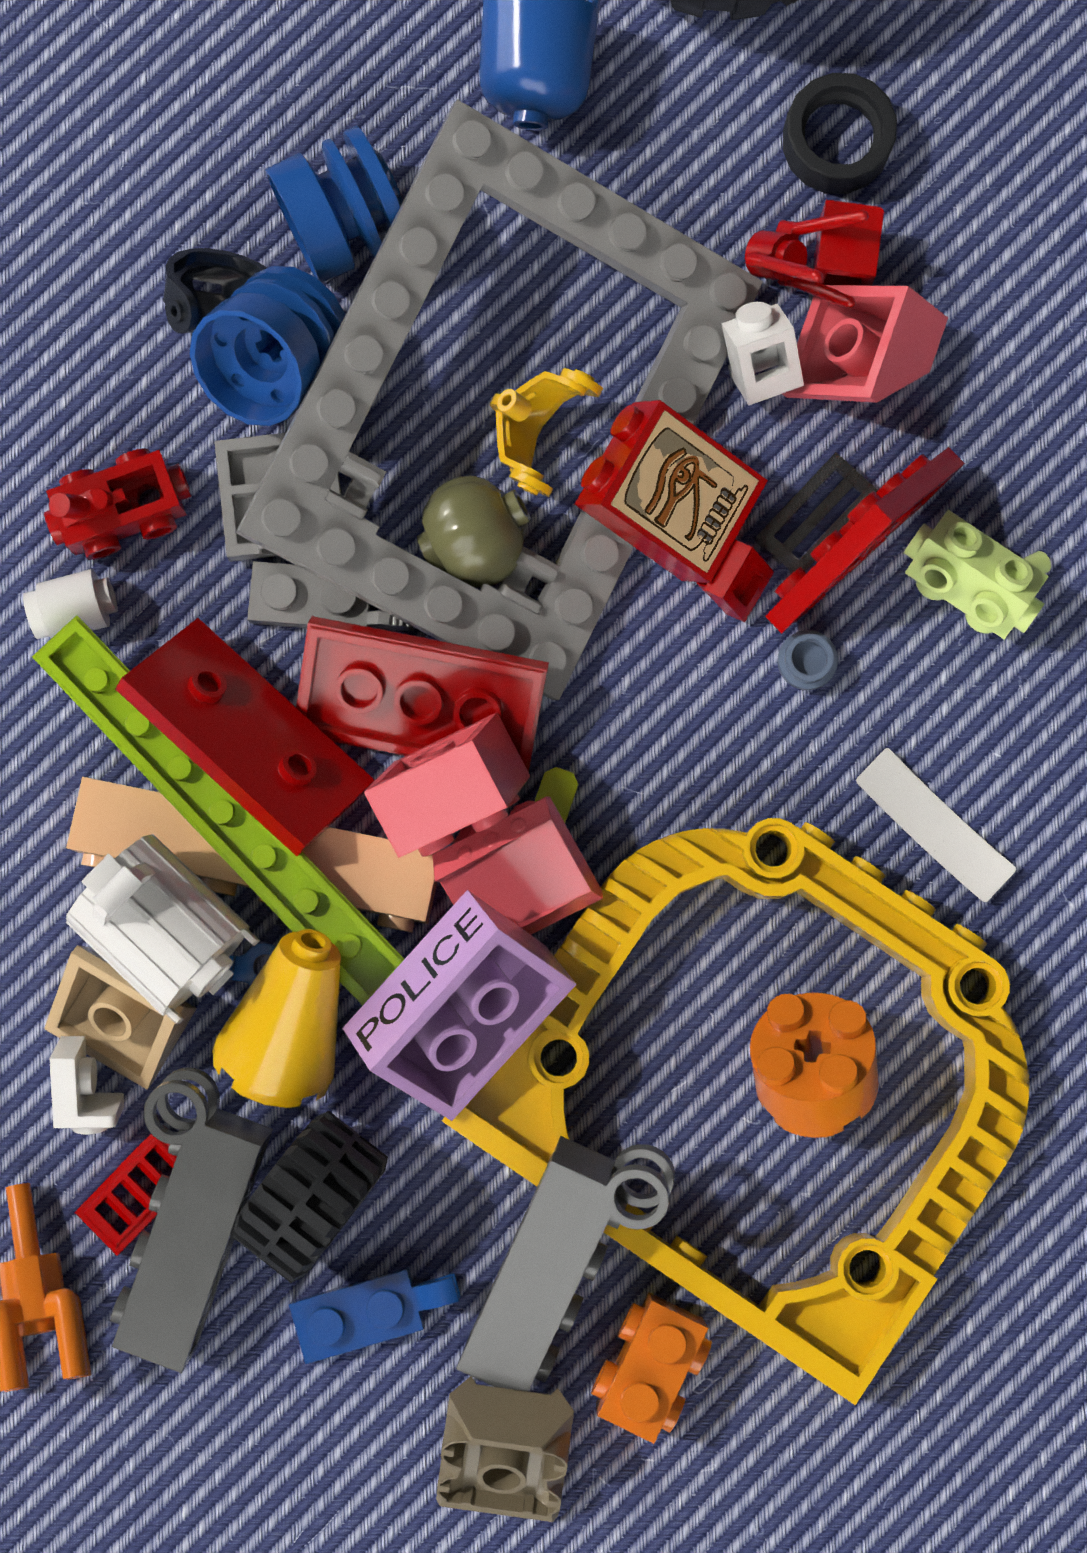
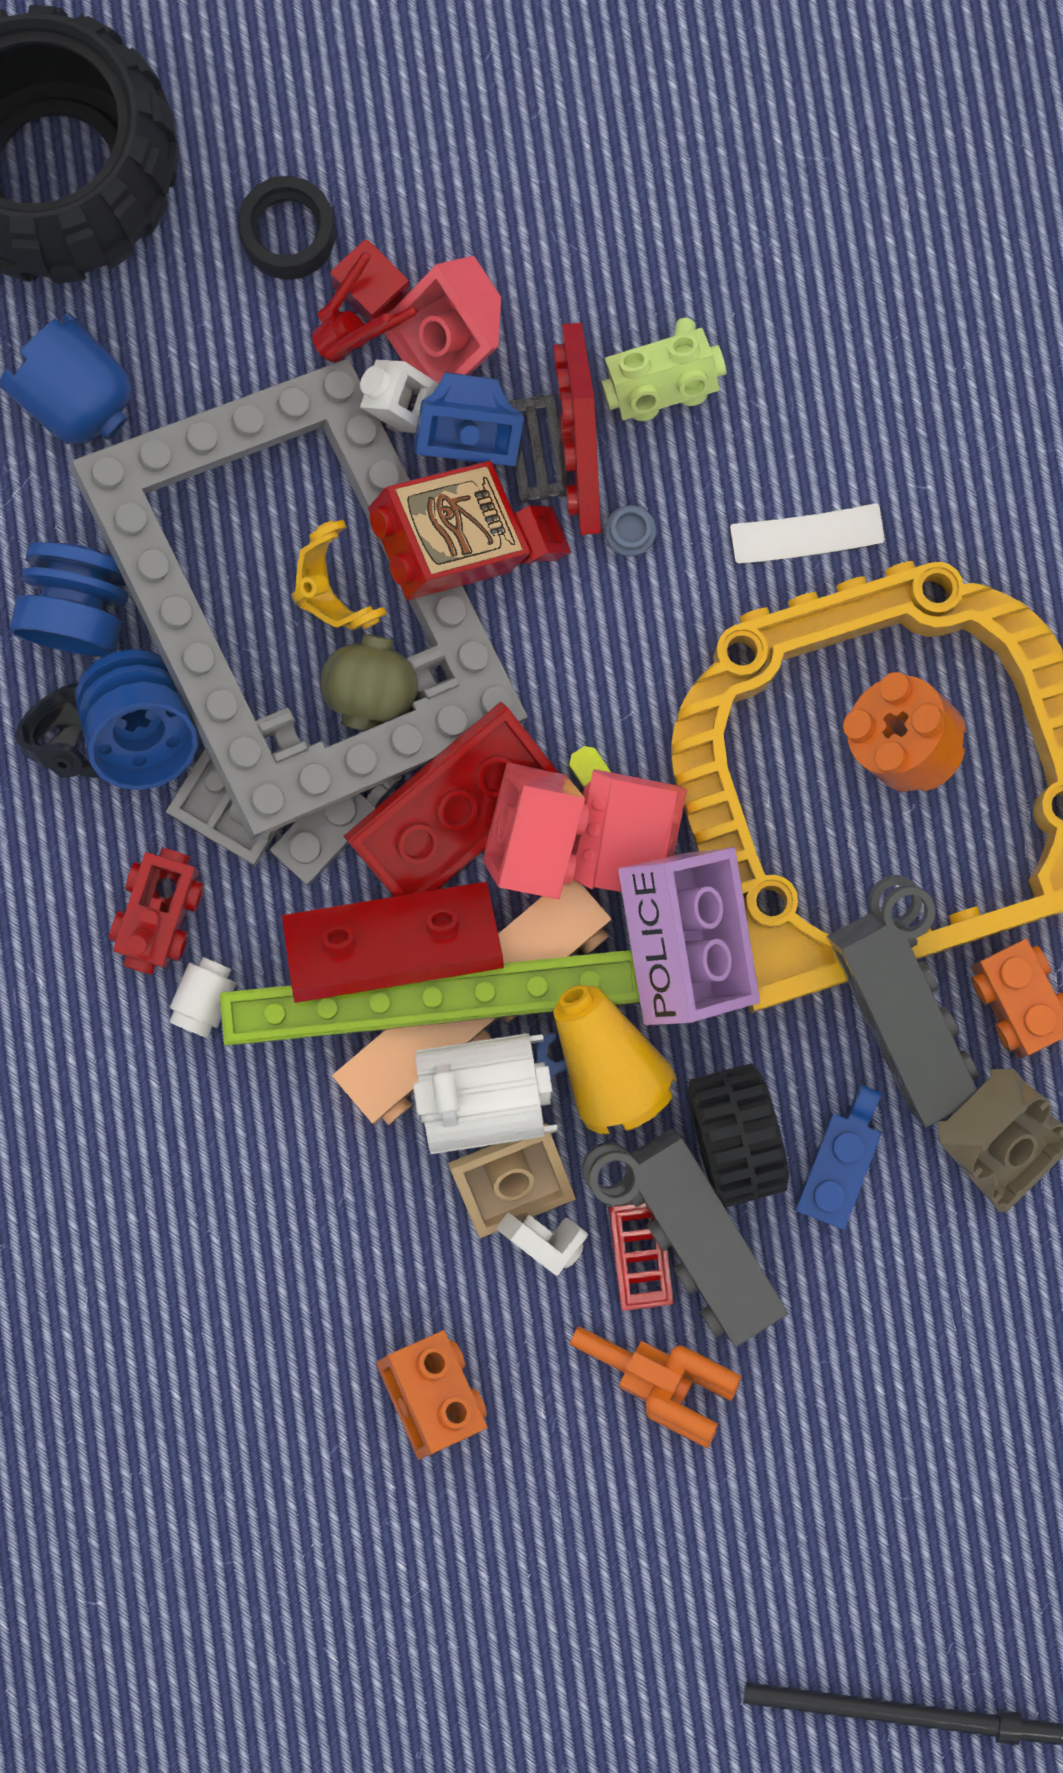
camera: 55 degrees left, 0 degrees up
none -> blue slope [413,372,524,466]

